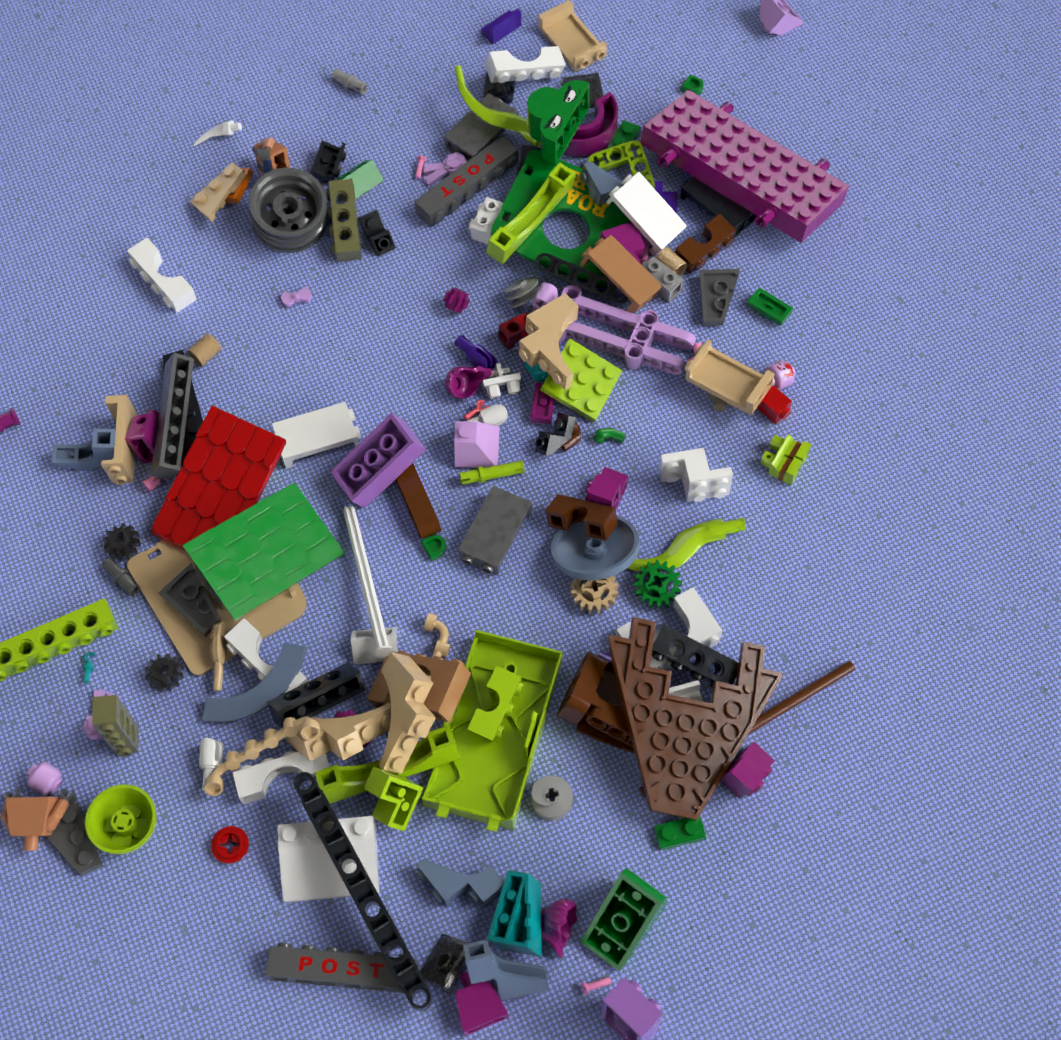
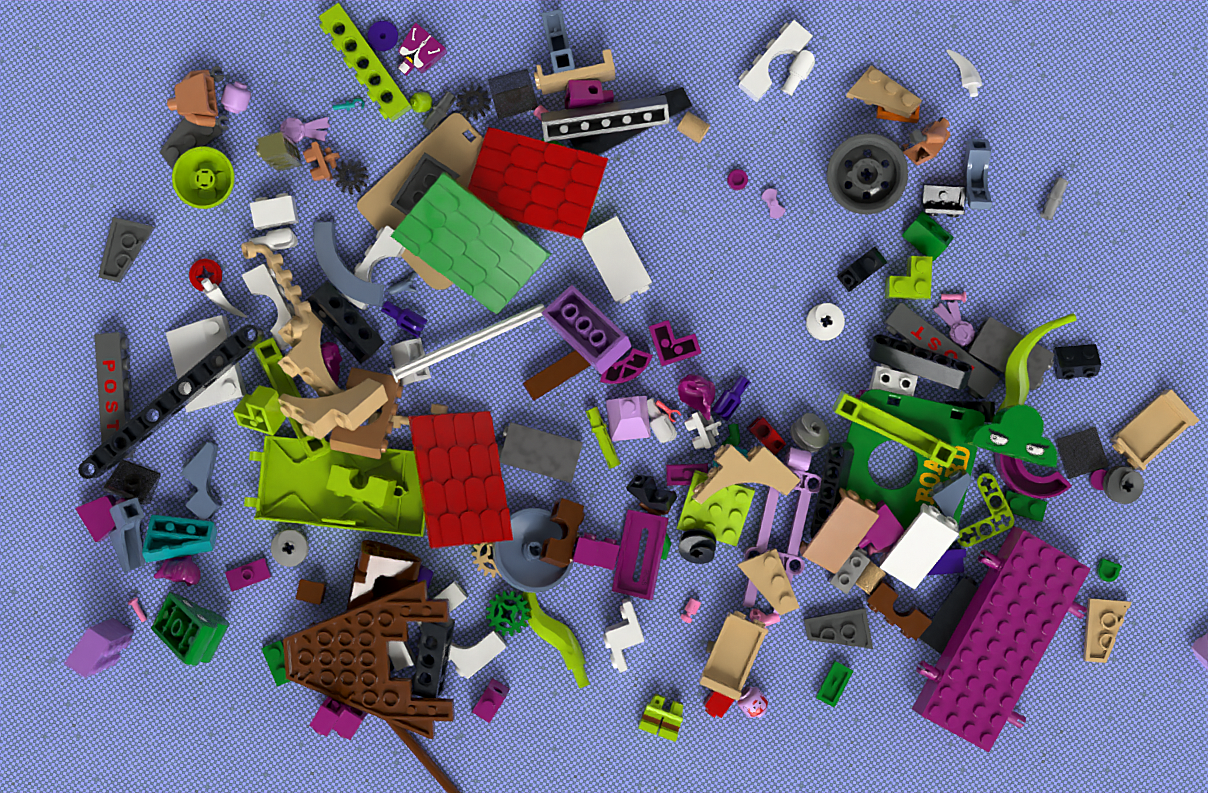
camera: 75 degrees right, 25 degrees up
tan piece [210,621,227,692] -> none
olive brick [326,179,362,262] -> none
green tile [420,535,447,561] -> none
magenta gear [443,287,470,313] -> none
dark purple panel [481,8,522,44] -> none
white arch [484,46,566,83] -> none
none -> dark grey wing [98,217,155,283]
none -> white bar [201,278,247,318]
none -> magenta plate [225,558,272,592]
none -> white brick [250,193,299,230]
none -> reddish brown panel [295,579,328,605]
none -> nougat hips [303,141,340,181]
none -> dark purple piece [368,21,398,52]
none -> dark purple arm [381,300,428,338]
none -> sand blue bar [388,271,417,295]
none -> magenta torso [397,22,447,76]
none -> red piece [408,411,513,548]
none -> lime piece [410,92,433,113]
none -> magenta torso [471,678,510,723]
none -> clear smoke slope [488,69,538,120]
none -> magenta brick [600,348,653,384]
none -> magenta piece [612,509,669,600]
none -> magenta brick [648,320,702,367]
none -> black piece [678,528,717,564]
none -> bright pink piece [680,597,701,623]
none -> green arm [721,423,741,447]
none -> magenta tile [727,169,748,191]
none -> tan wing [737,548,800,615]
none -> white arm [781,50,815,96]
none -> white piece [806,303,845,341]
none -> black beam [869,335,972,389]
none -> lime brick [885,256,932,300]
none -> sand blue arch [963,139,992,210]
none -> tan wing [1083,598,1132,663]
none -> magenta tile [1089,469,1107,490]
none -> dark grey piece [1103,465,1144,504]

